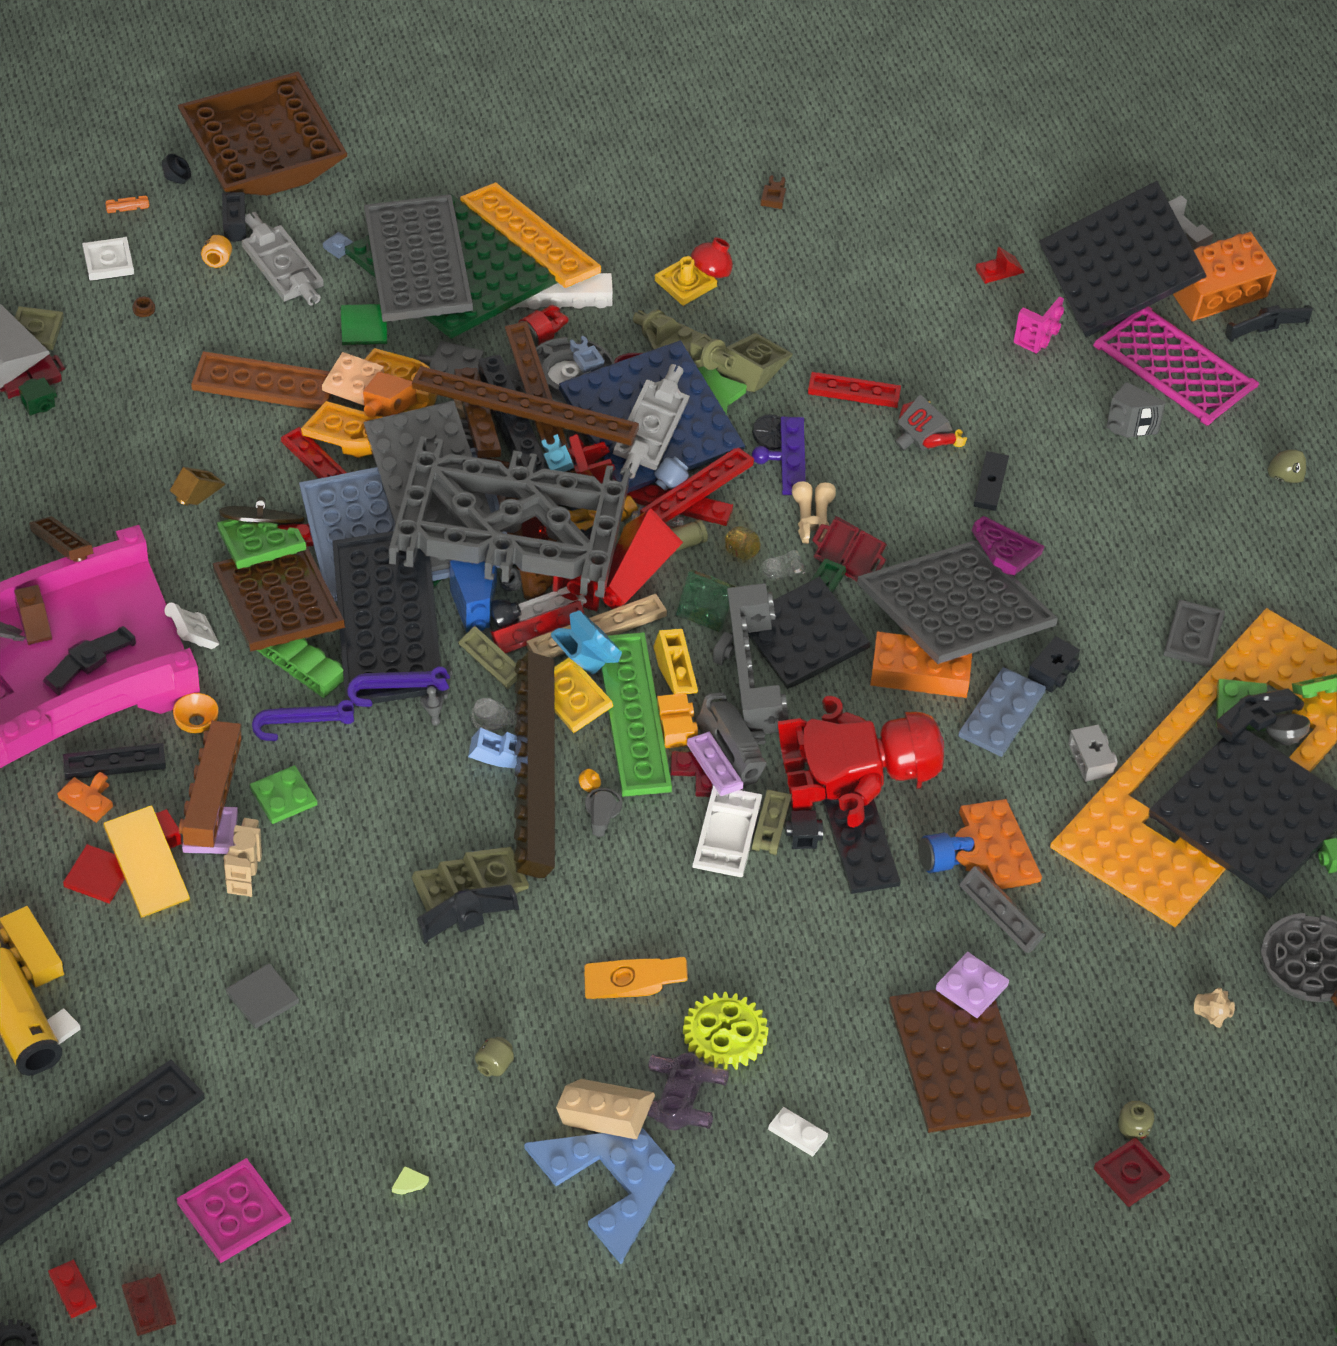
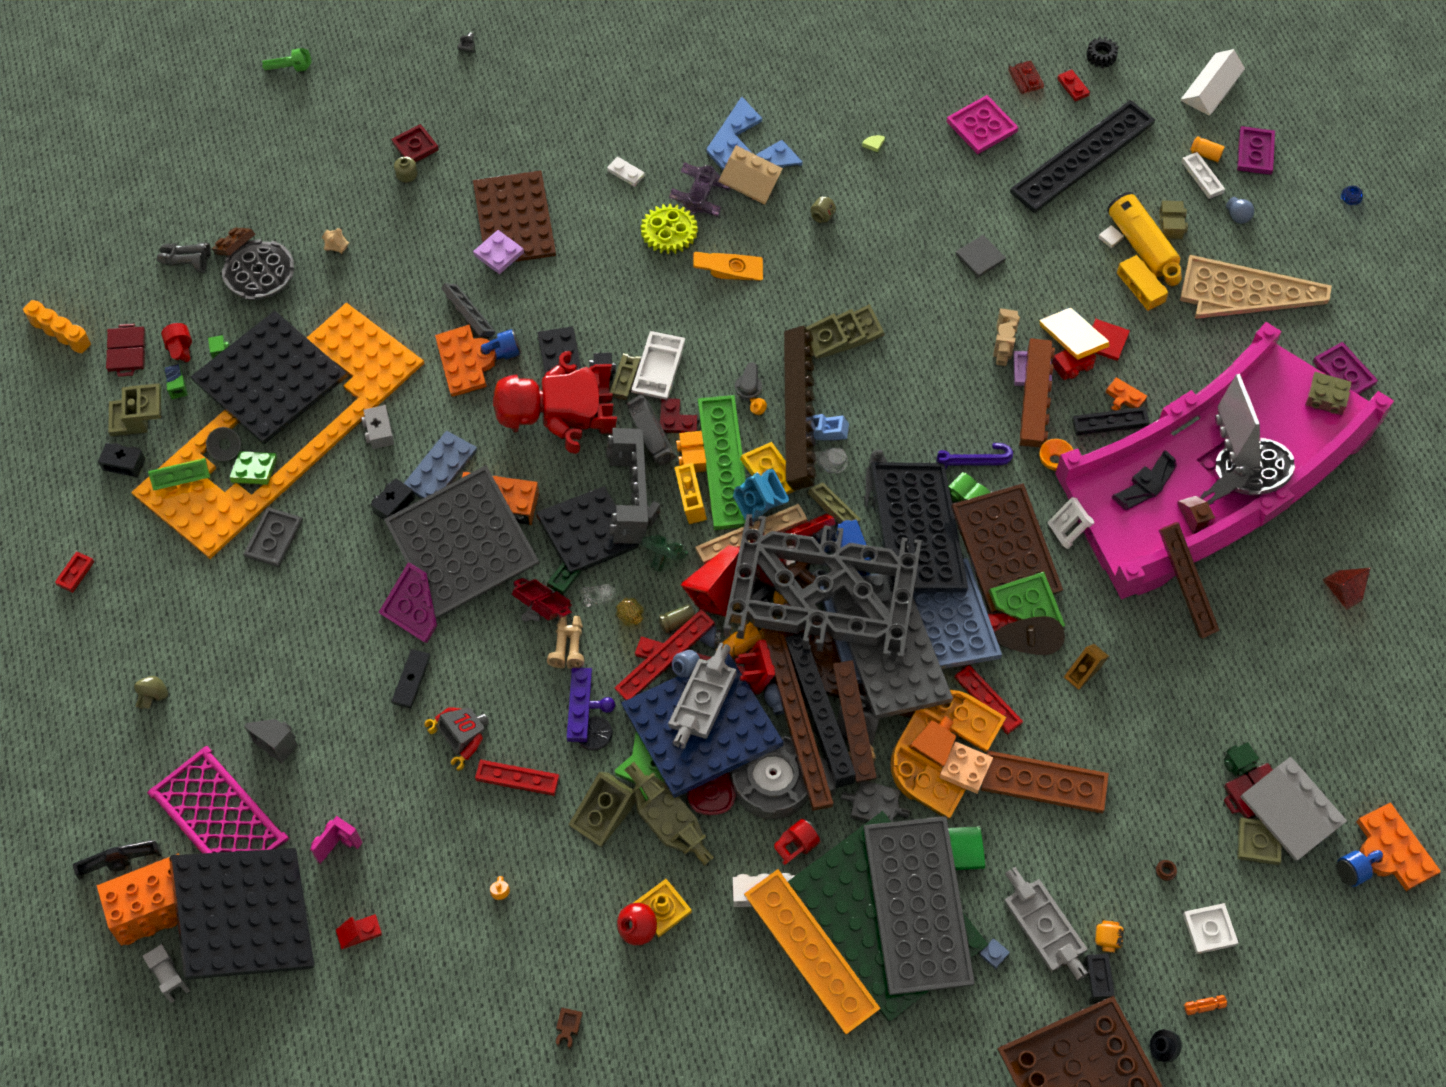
camera: 175 degrees left, 10 degrees up
bright green plate [250,765,317,824] -> none
dark purple piece [347,667,450,707] -> none
reddish brown plate [412,366,639,446] -> none
black plate [417,885,519,944] -> none
medium azure plate [541,434,575,472] -> none
sand blue plate [570,336,604,374] -> none
lavender tile [687,732,743,796] -> none
black plate [1216,688,1304,742] -> none
none -> light orange piece [490,876,510,900]

